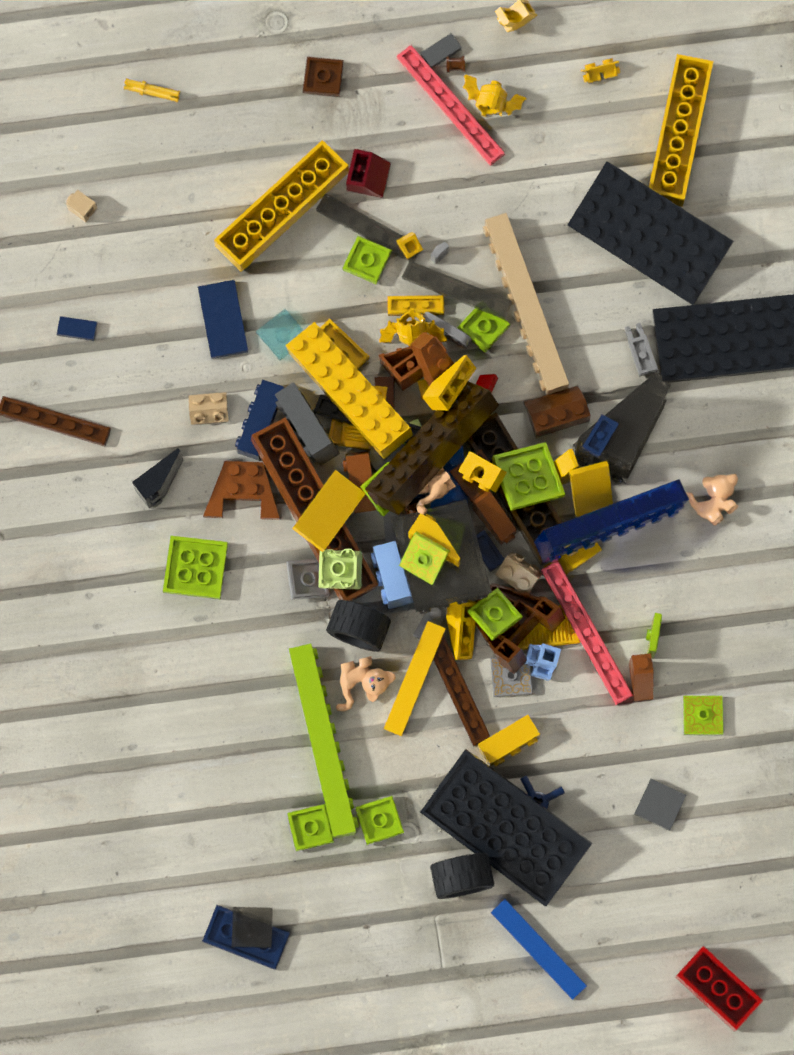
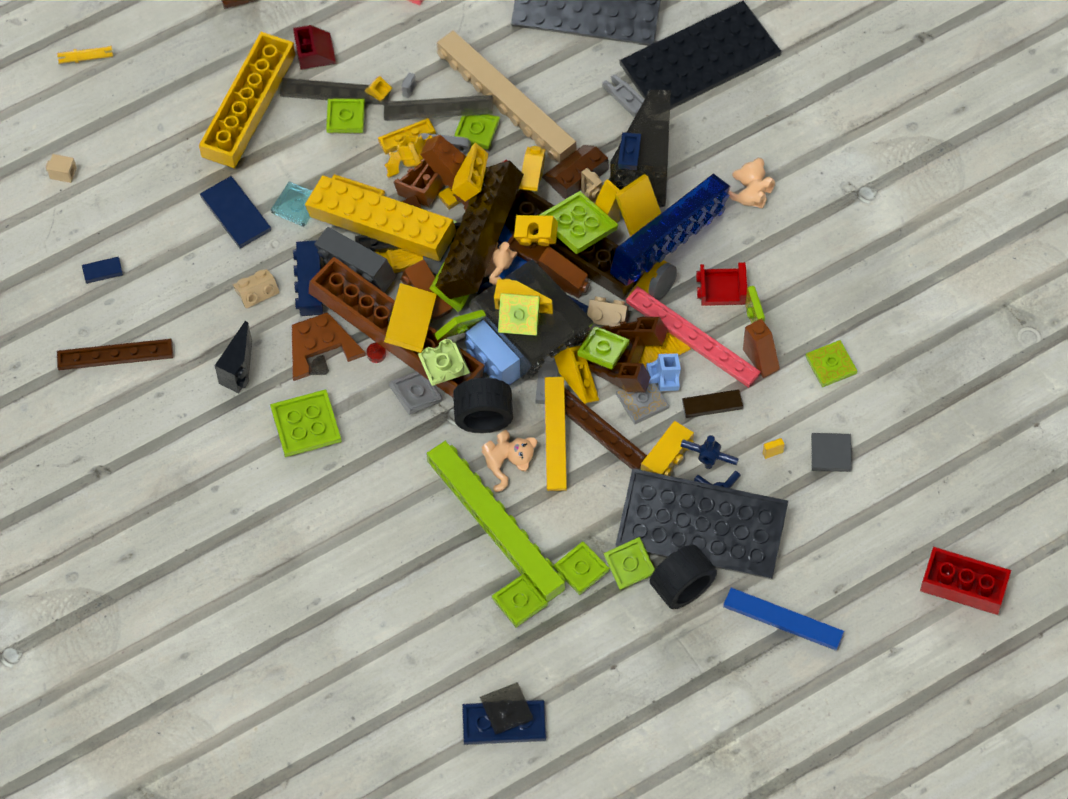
camera: 25 degrees left, 15 degrees down
none -> clear smoke tile [309,355,329,375]
none -> clear red tile [367,343,386,363]
none -> lime plate [435,310,486,340]
none -> yellow slope [519,146,546,191]
none -> tan bracket [581,168,602,204]
none -> lime plate [603,537,655,590]
none -> dark grey tile [648,263,677,299]
none -> dark blue bar [681,435,739,469]
none -> dark brown tile [682,389,743,418]
none -> red panel [696,262,747,306]
none -> yellow tile [763,438,784,459]

